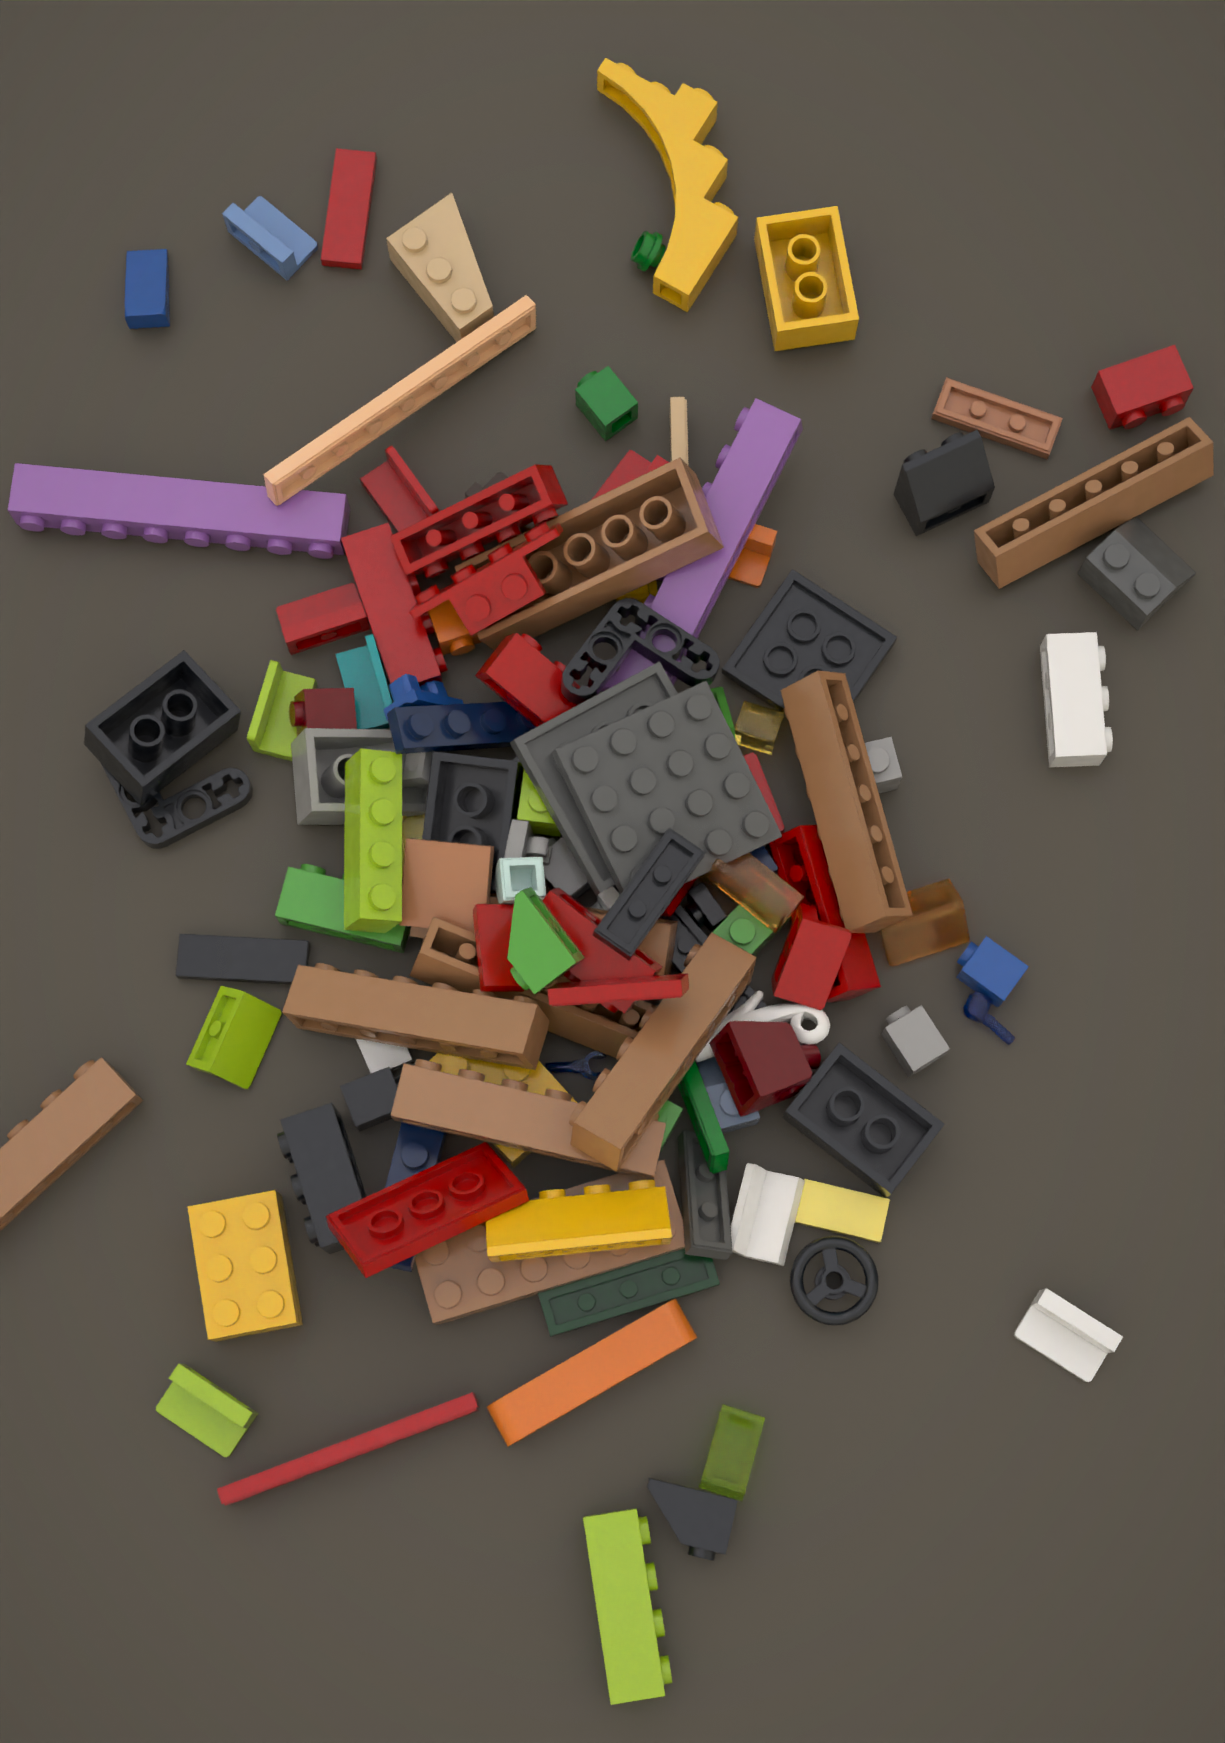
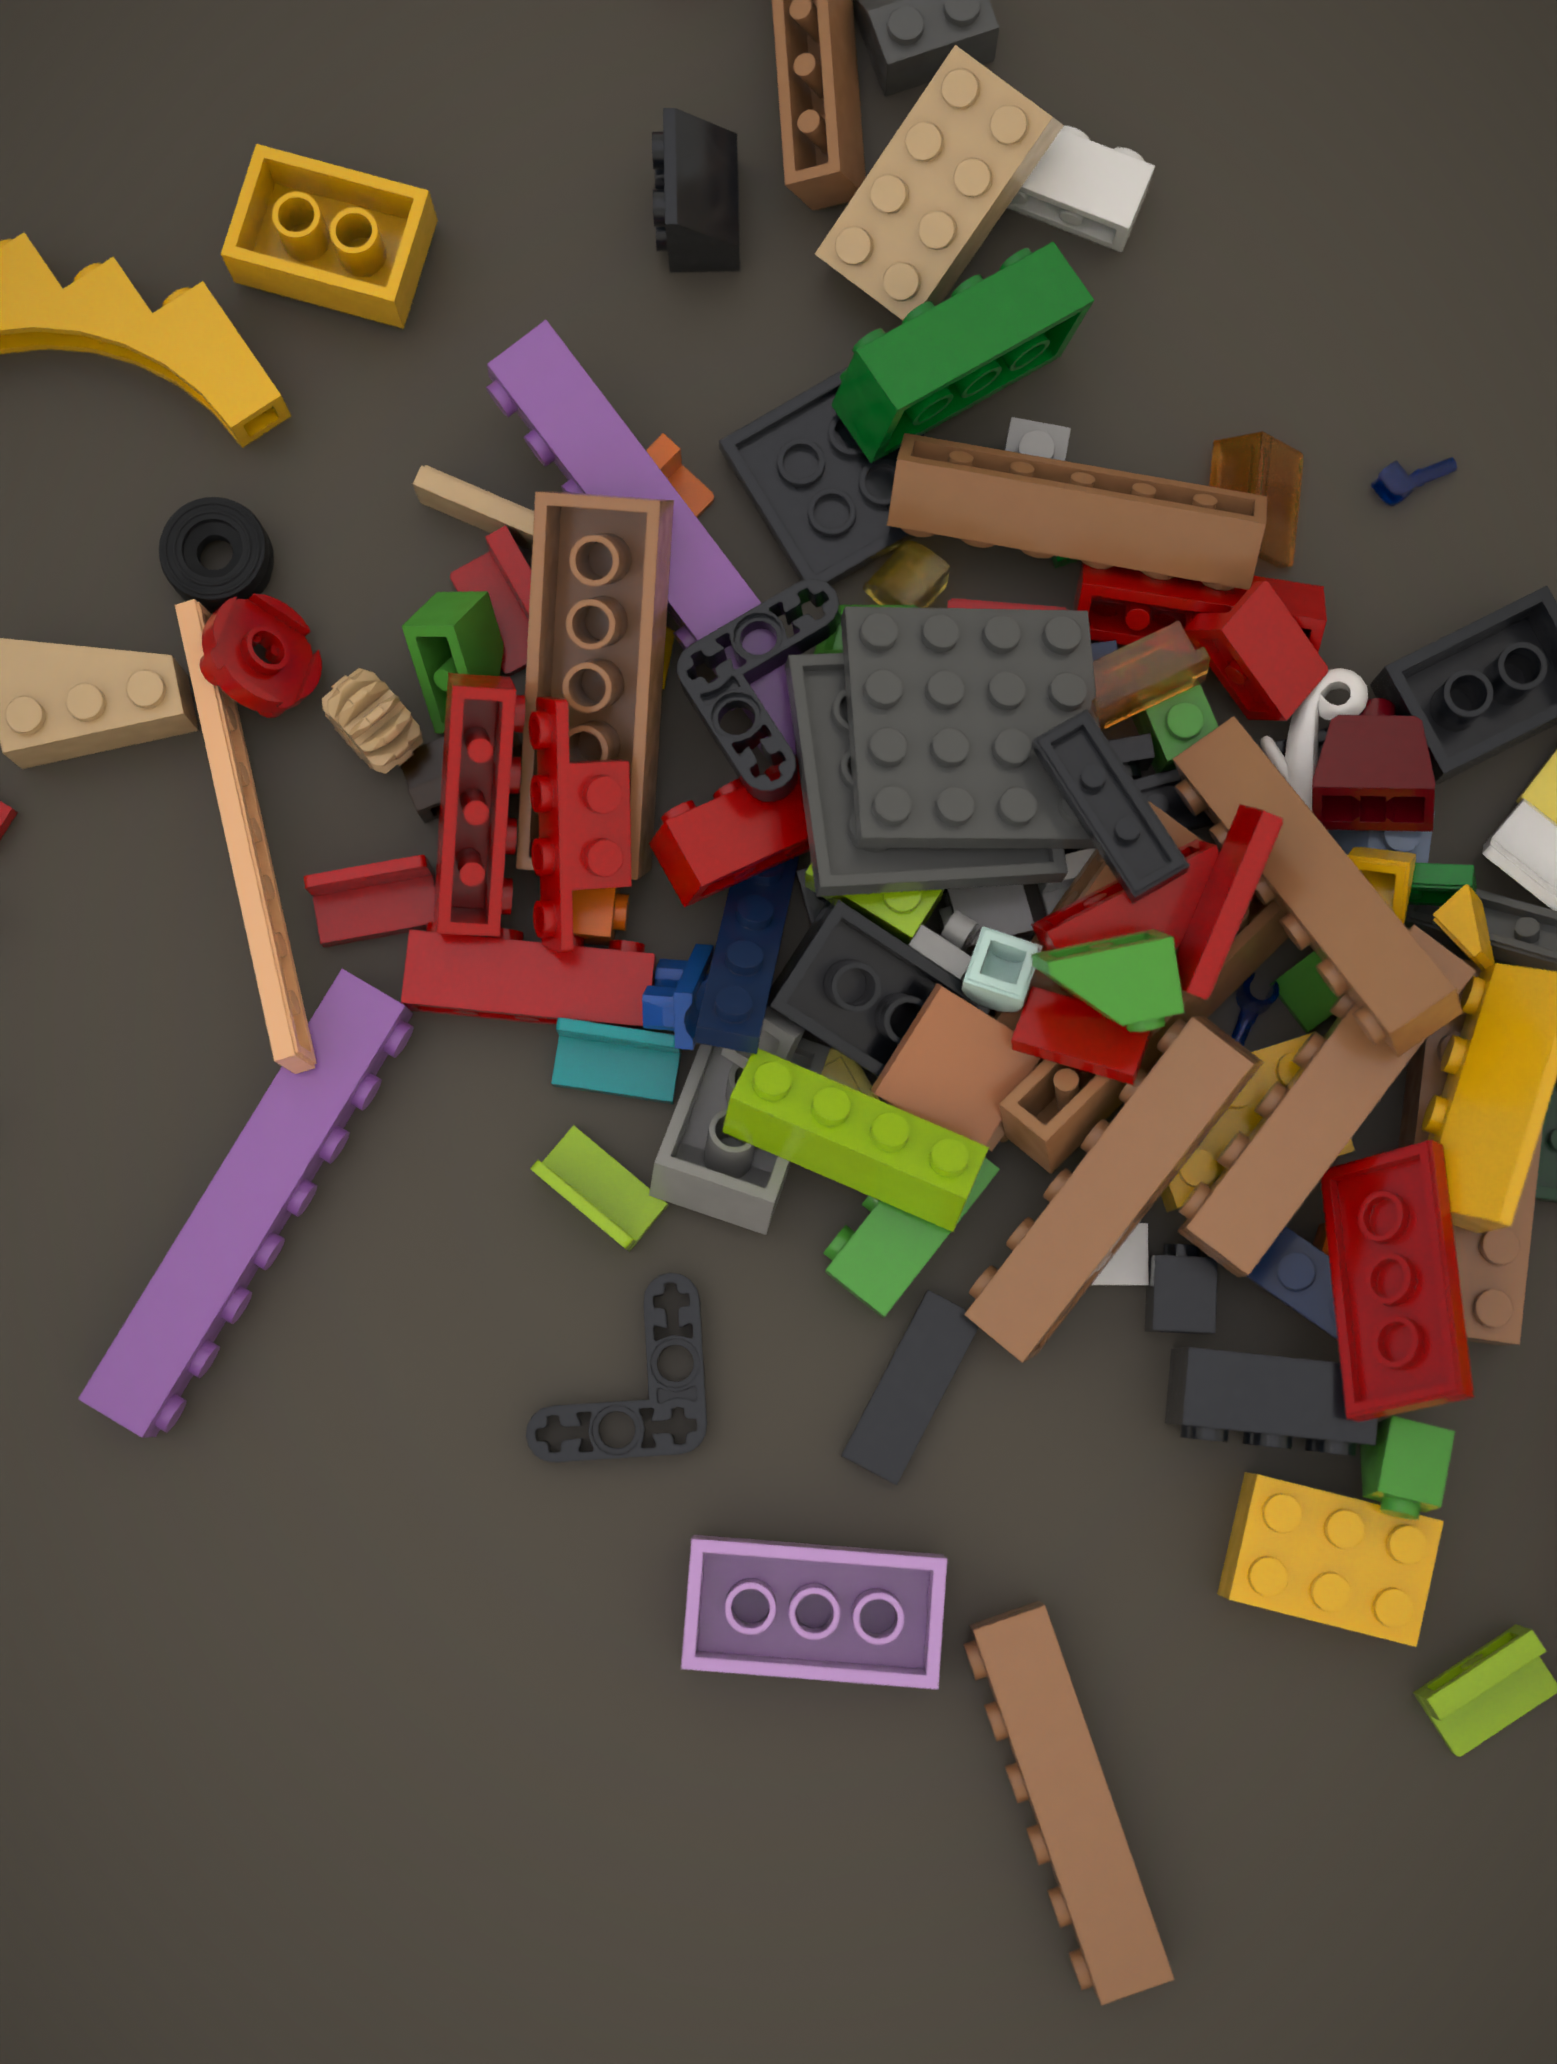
camera: 65 degrees left, 5 degrees up
black brick [84,650,241,806] -> none
lime panel [186,986,282,1089] -> none
red panel [276,583,370,655] -> none
dark red brick [289,688,357,736] -> none
green brick [575,366,638,442] -> none
green plate [631,231,666,272] -> none
light grey brick [881,1005,950,1077] -> none
nougat tile [931,377,1063,460] -> none
blue brick [956,936,1029,1008] -> none
none -> black tyre [159,497,274,612]
none -> red plate [199,594,322,718]
none -> tan gear [322,668,423,774]
none -> bright green slope [402,591,504,734]
none -> lavender brick [681,1535,947,1689]
none -> tan brick [815,45,1064,320]
none -> green brick [831,241,1094,463]
none -> yellow slope [1348,847,1416,924]
none -> bright green slope [1360,1416,1455,1520]
none -> yellow slope [1432,884,1495,971]

